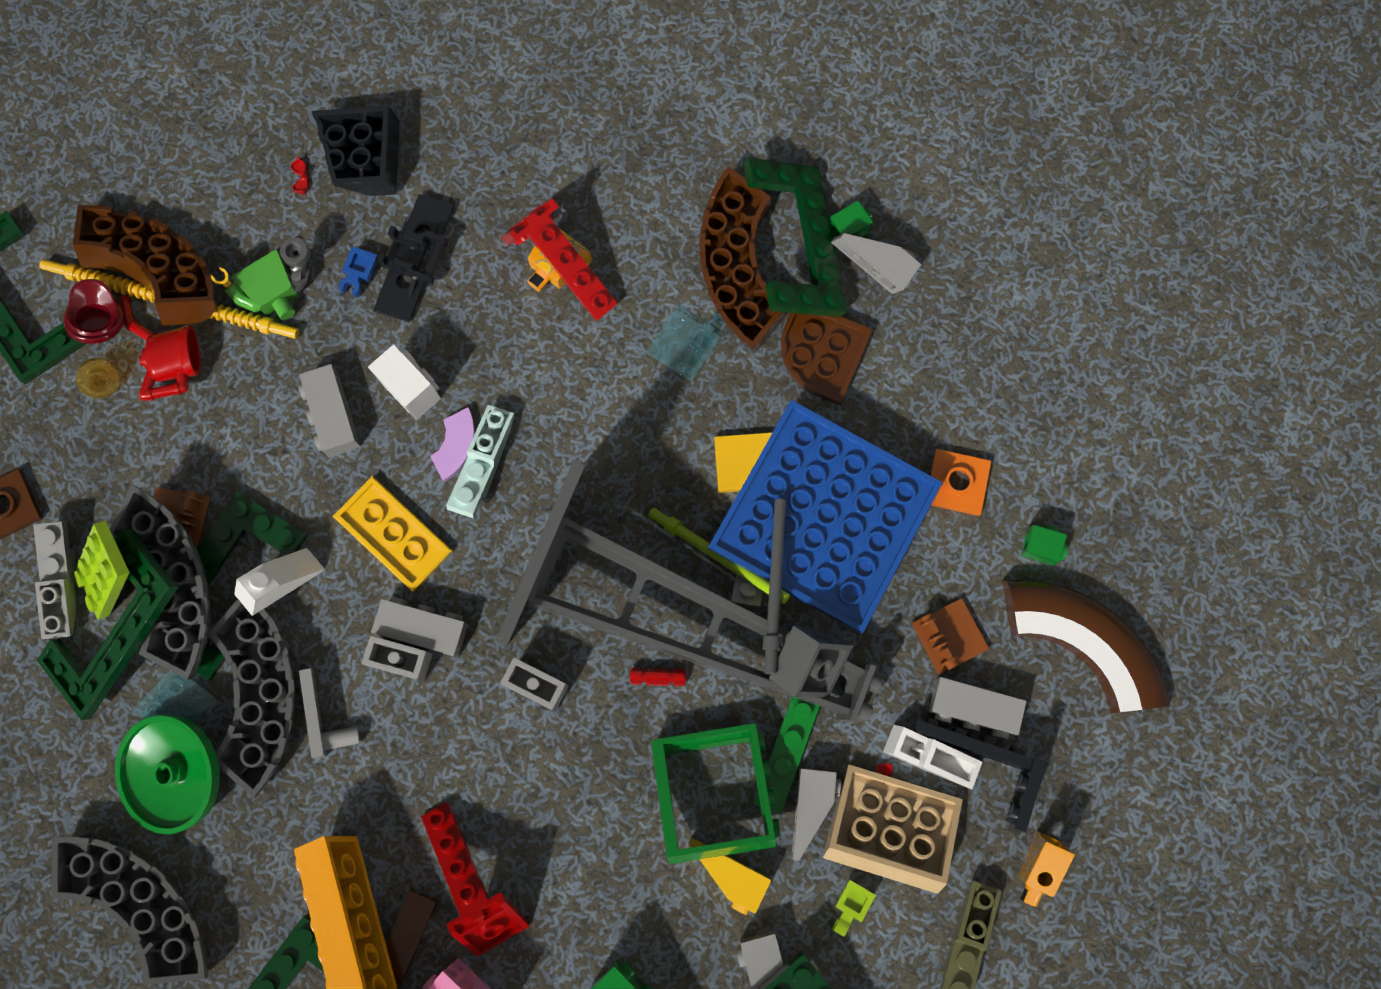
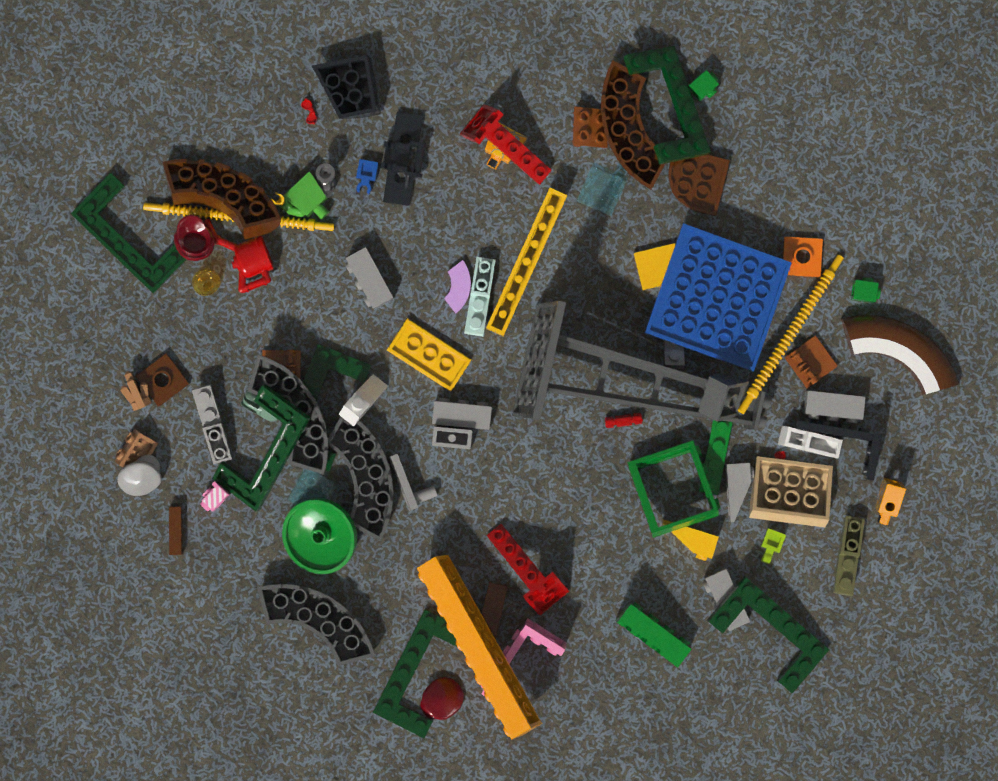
camera: 15 degrees left, 10 degrees up
lime plate [74,520,129,620] -> none
white brick [368,344,441,421] -> none
light grey brick [500,657,569,712] -> none
lime bar [648,508,790,604] -> none
dark grey bar [763,499,786,675] -> none
light grey slope [831,233,921,294] -> none
none -> bright pink brick [200,481,230,512]
none -> yellow brick [486,188,567,337]
none -> dark orange hinge [572,106,608,148]
none -> yellow hose [738,255,844,414]

